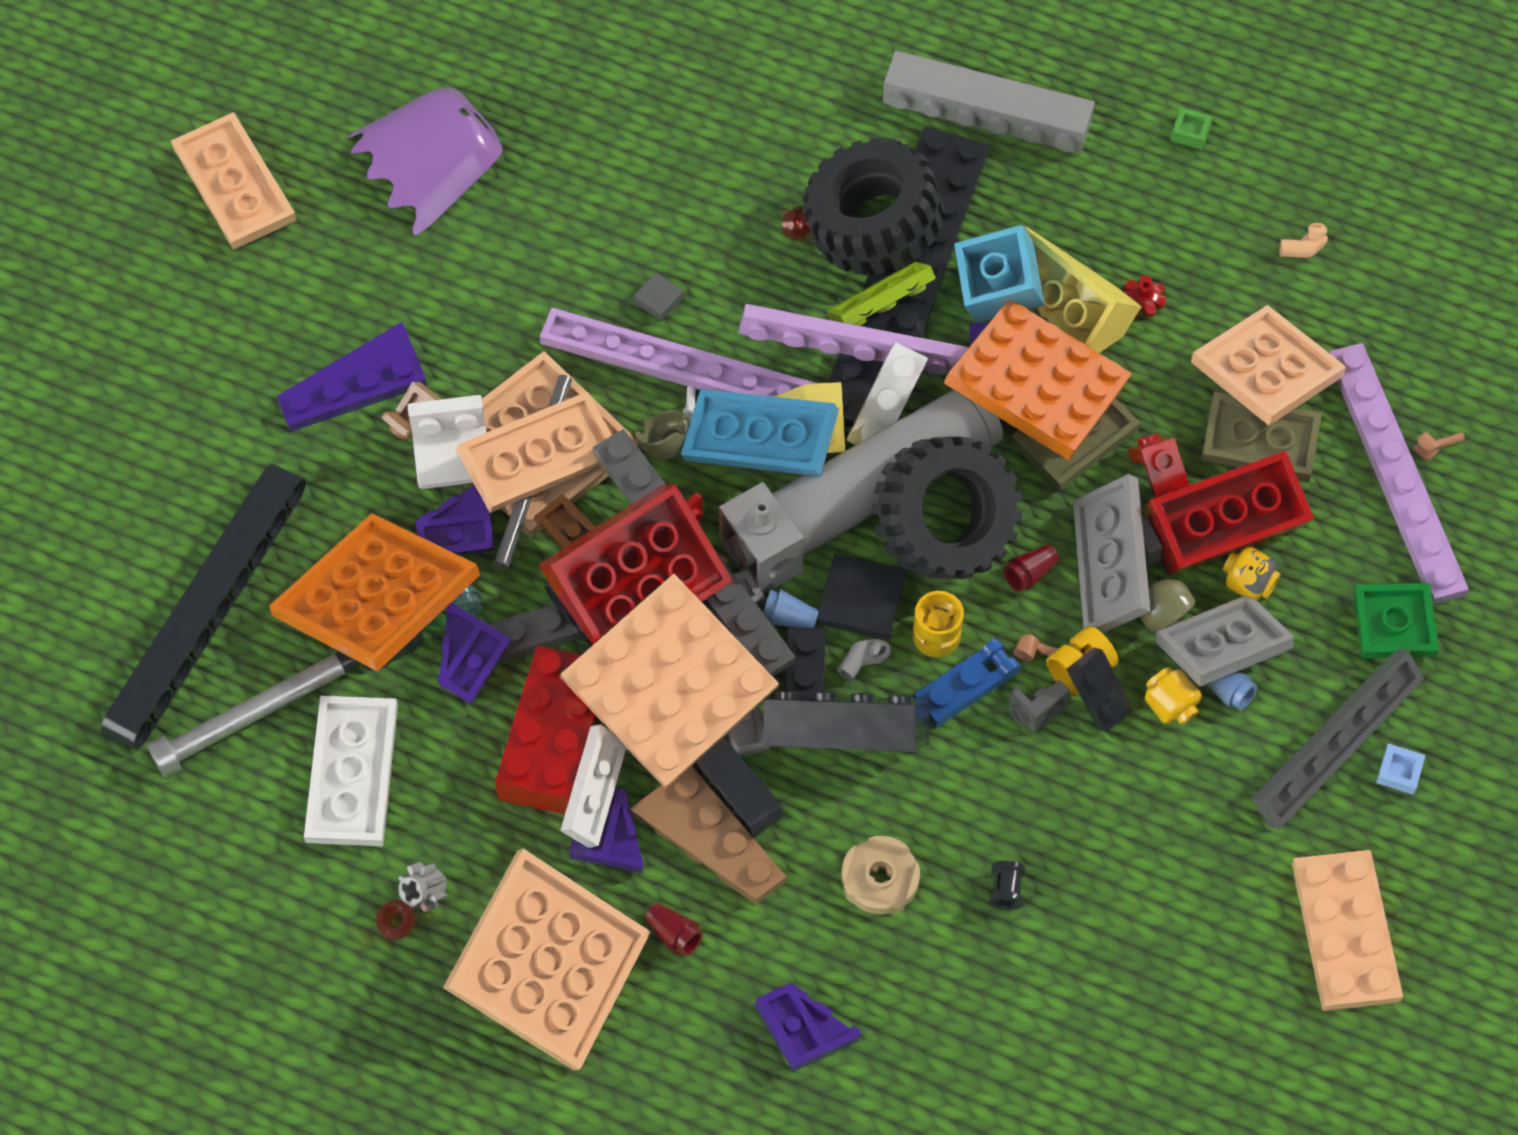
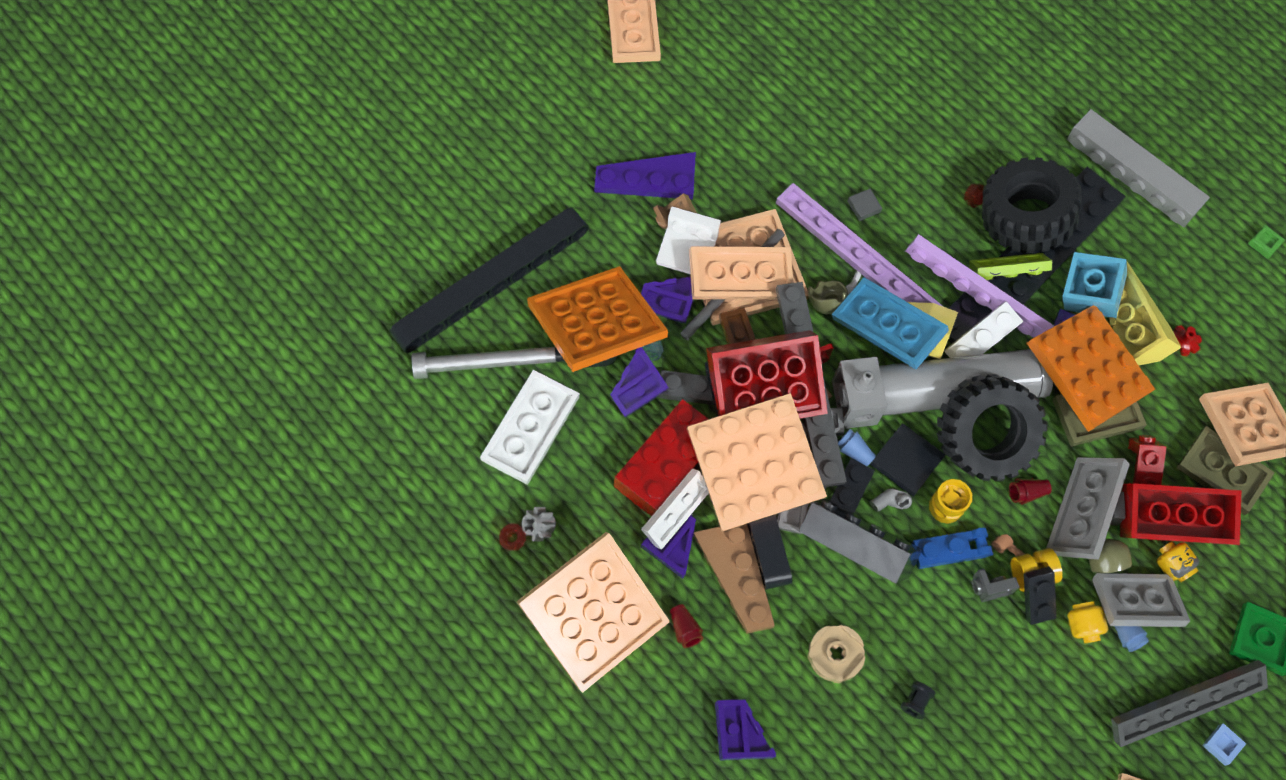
camera: 20 degrees right, 5 degrees up
medium lavender piece [346,88,503,235] -> none

